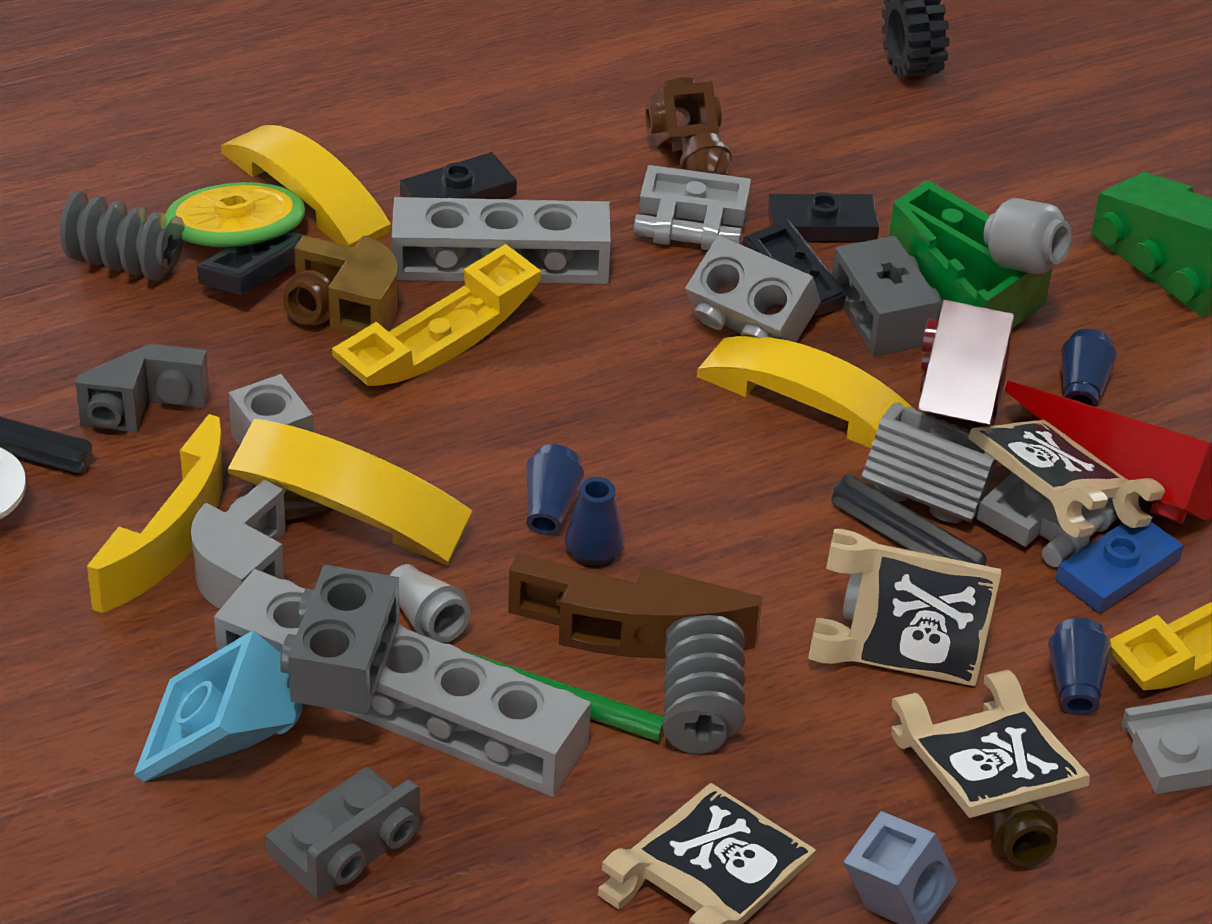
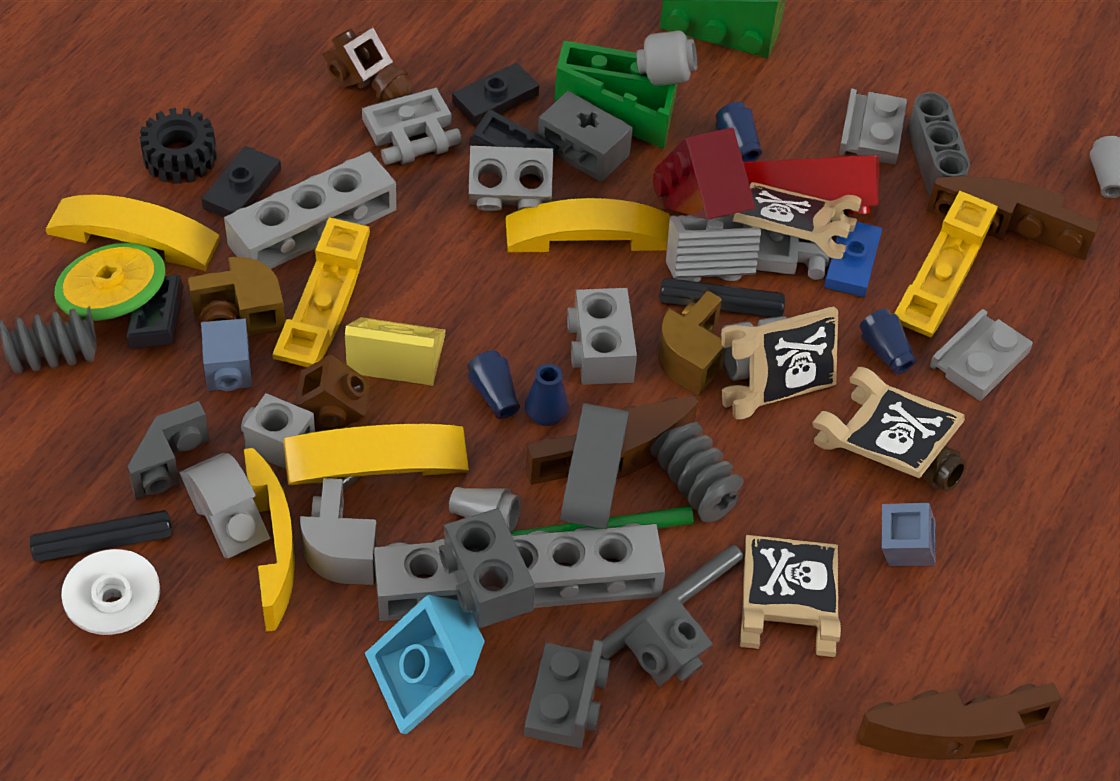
camera: 35 degrees left, 10 degrees up
none -> black tyre [140,108,217,184]
none -> light grey brick [179,453,270,558]
none -> sand blue brick [201,318,252,391]
none -> reddish brown brick [295,354,370,430]
none -> light yellow slope [345,317,445,386]
none -> dark grey beam [560,403,629,530]
none -> light grey brick [567,288,637,385]
none -> dark grey bar [601,544,743,660]
none -> dark grey brick [624,598,713,687]
none -> pearl gold brick [658,291,726,396]

